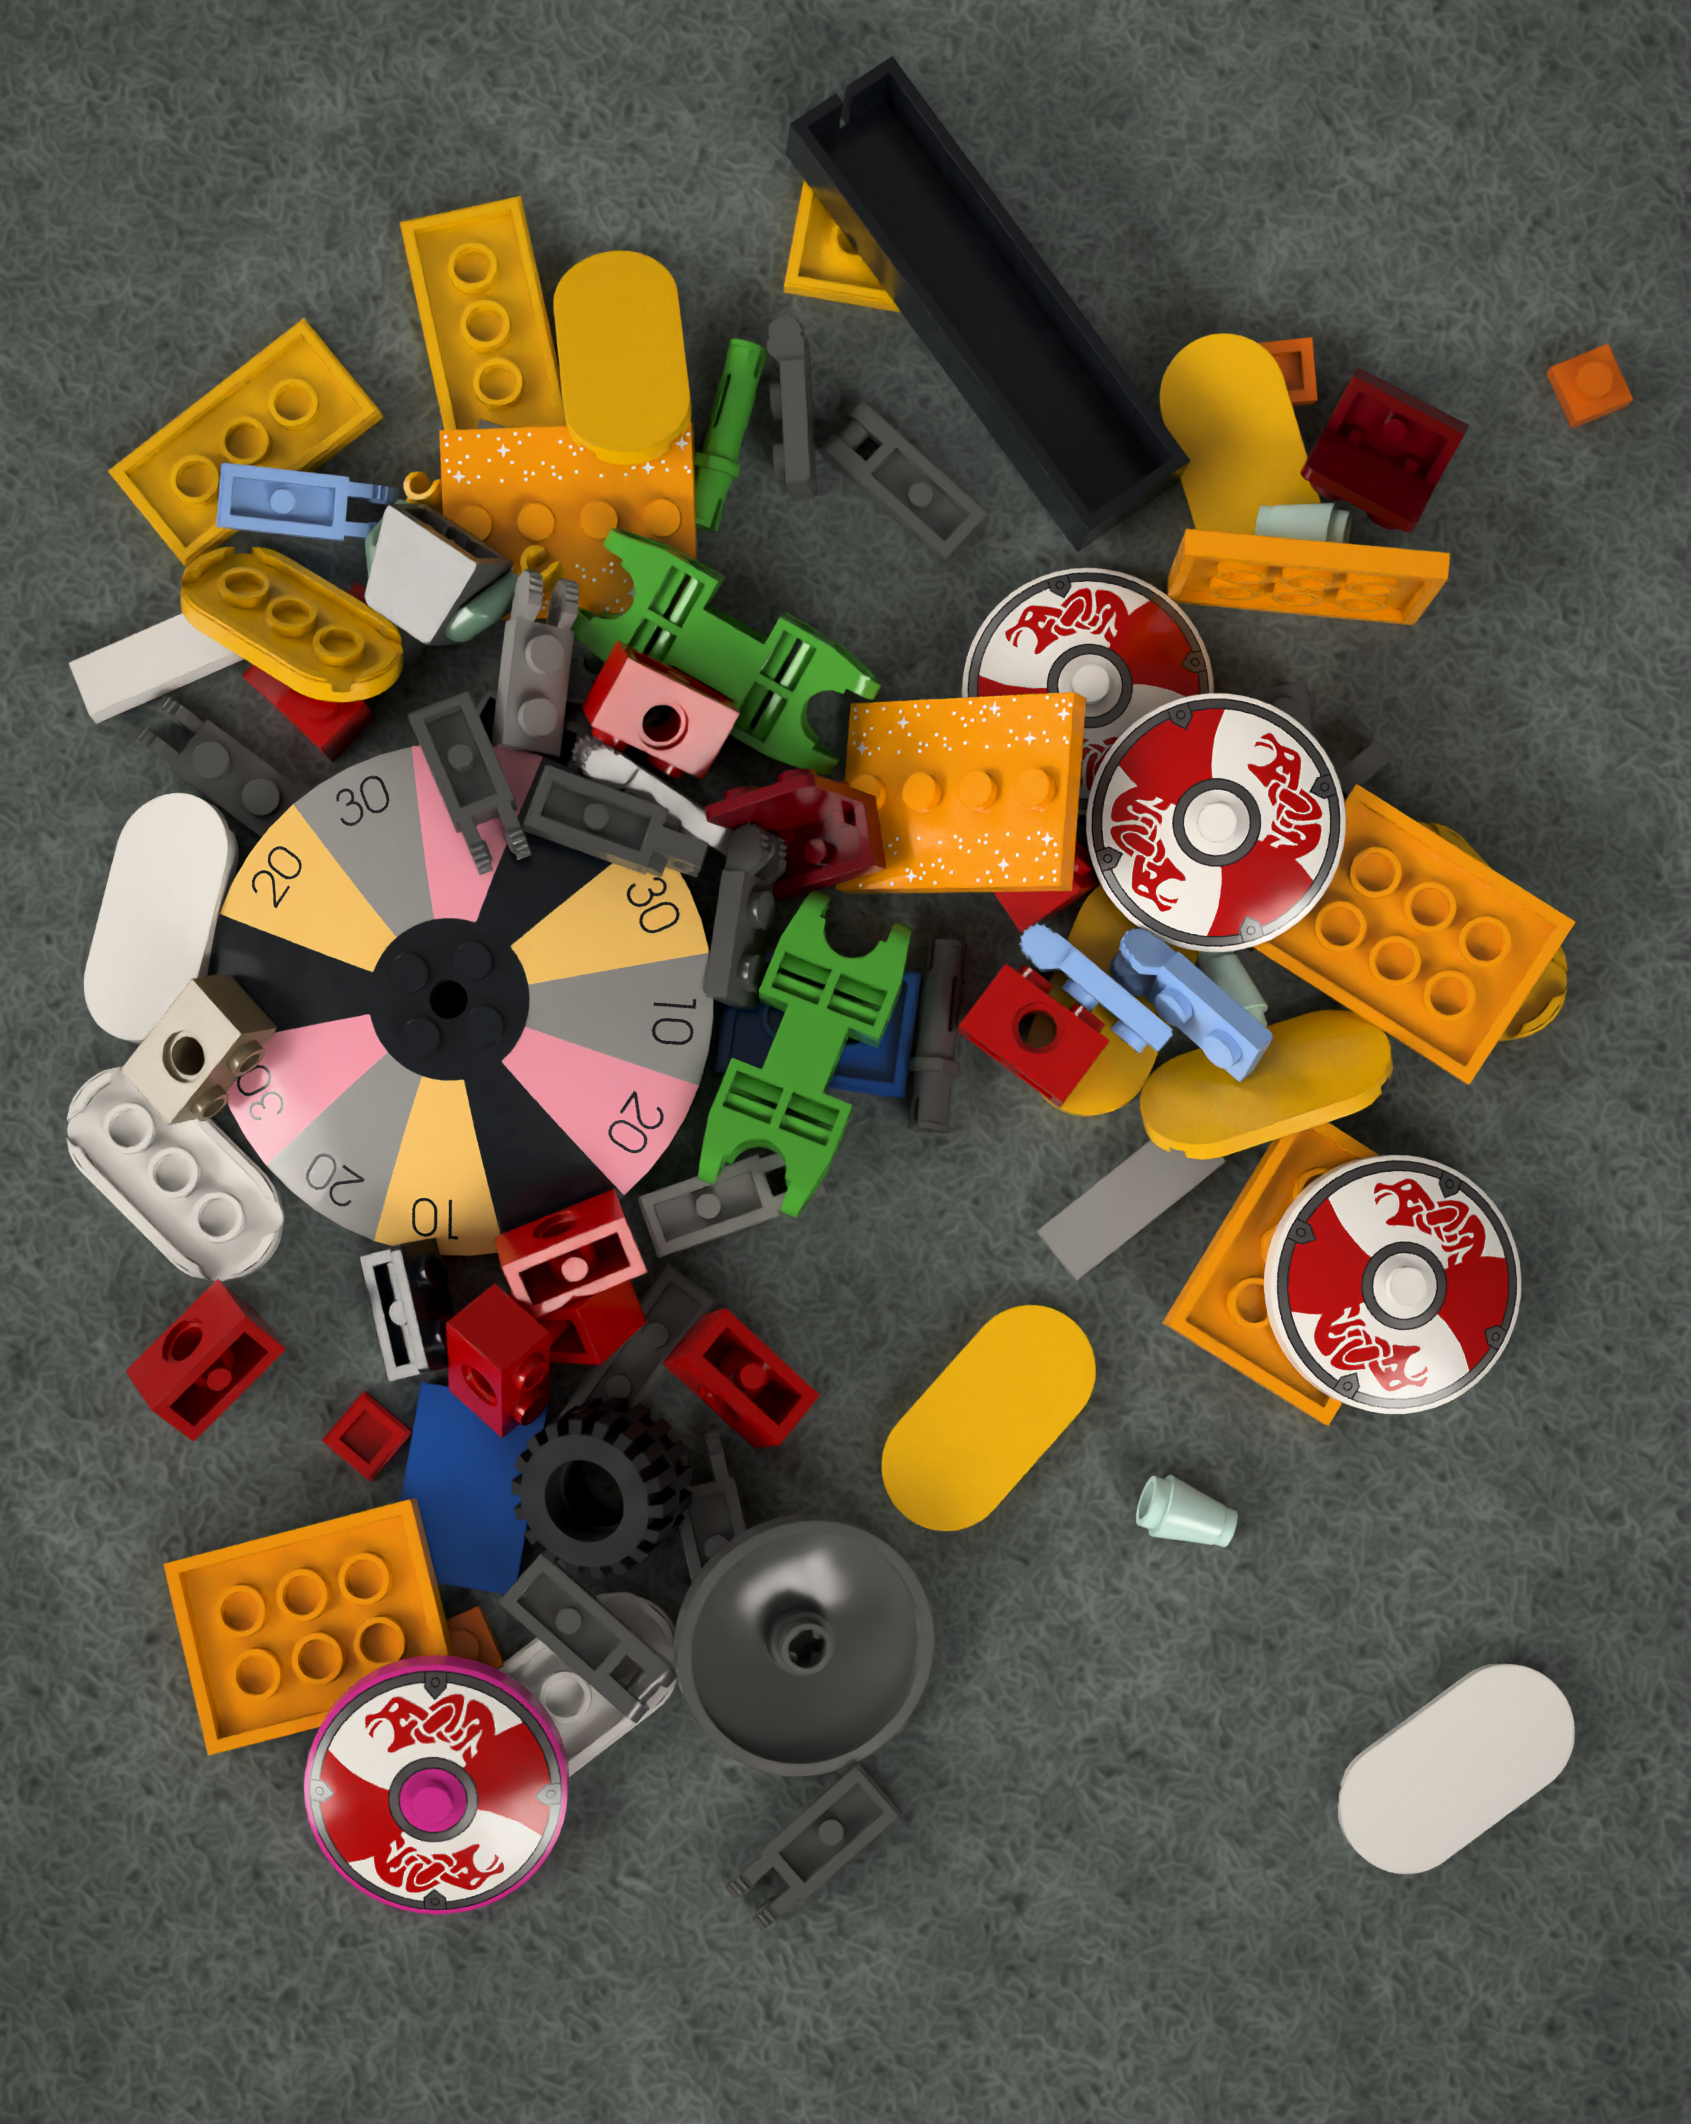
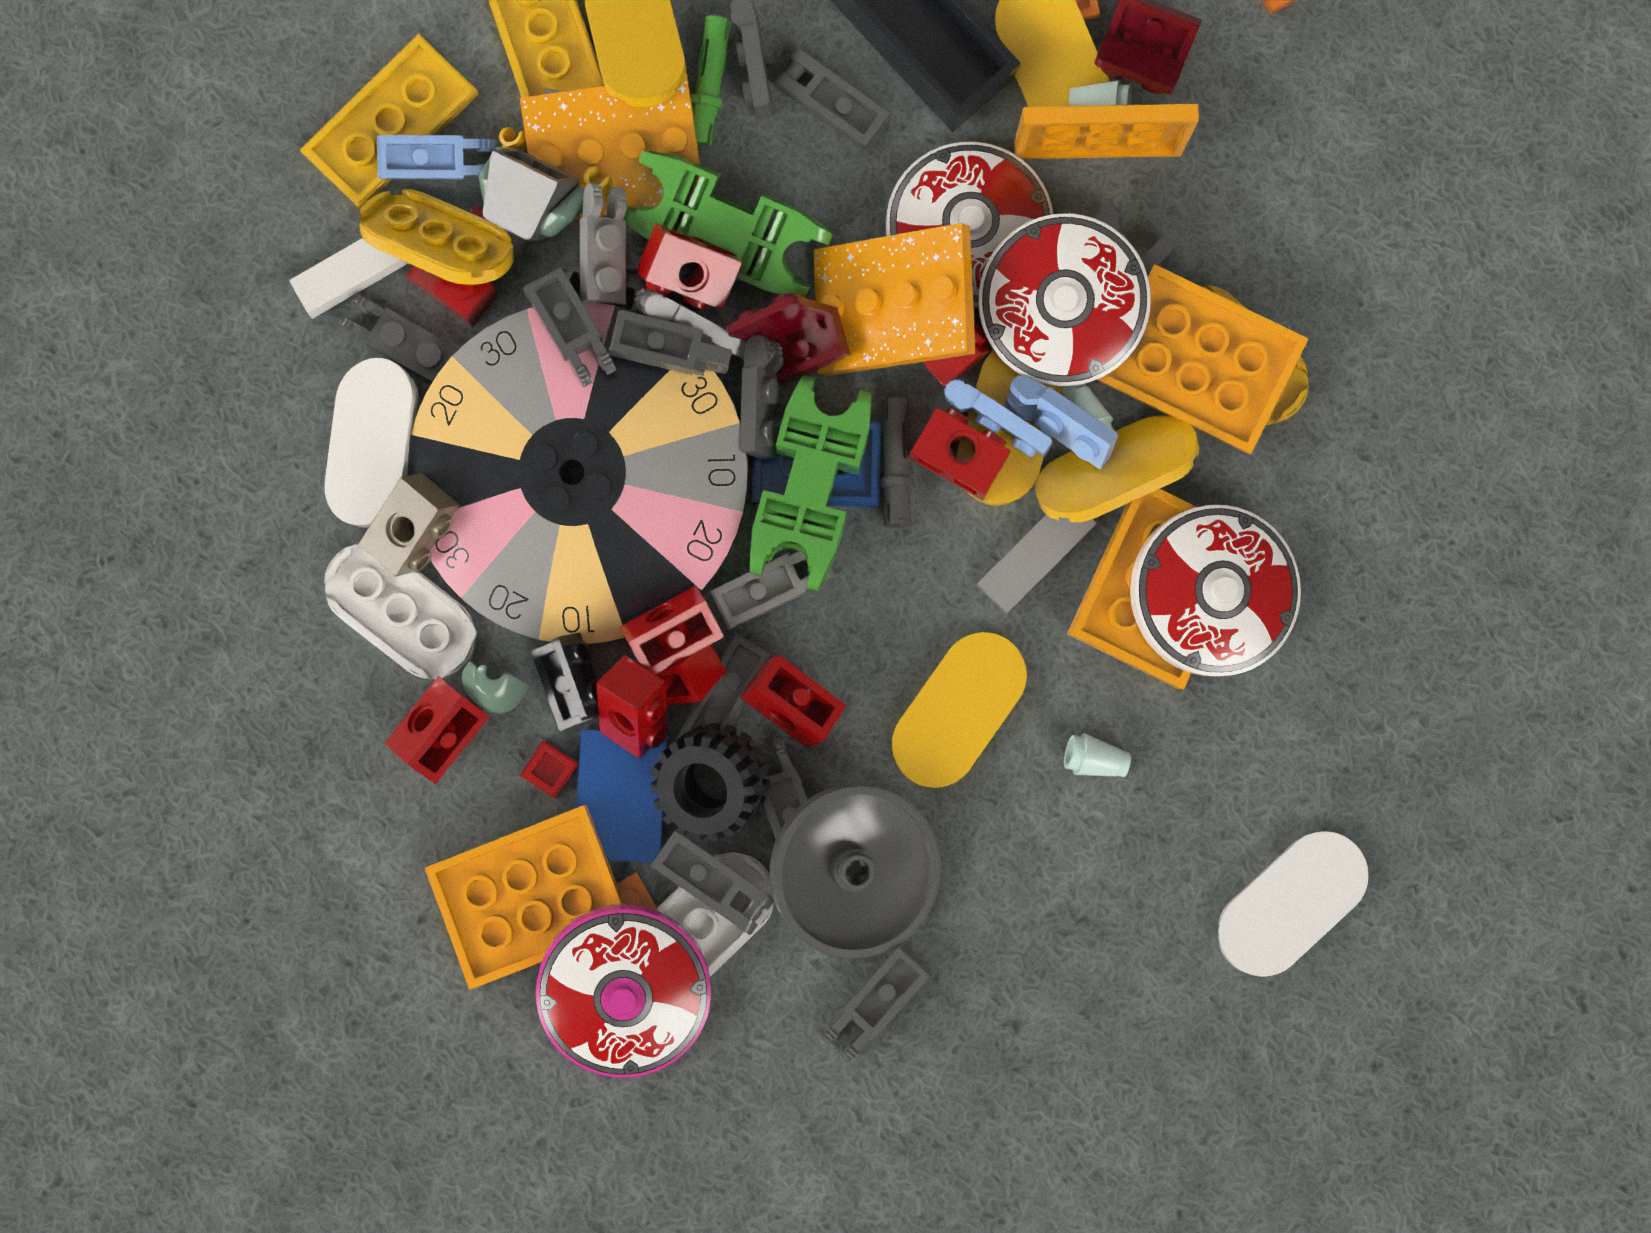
camera: 10 degrees left, 0 degrees up
none -> sand green hair [461,661,531,714]

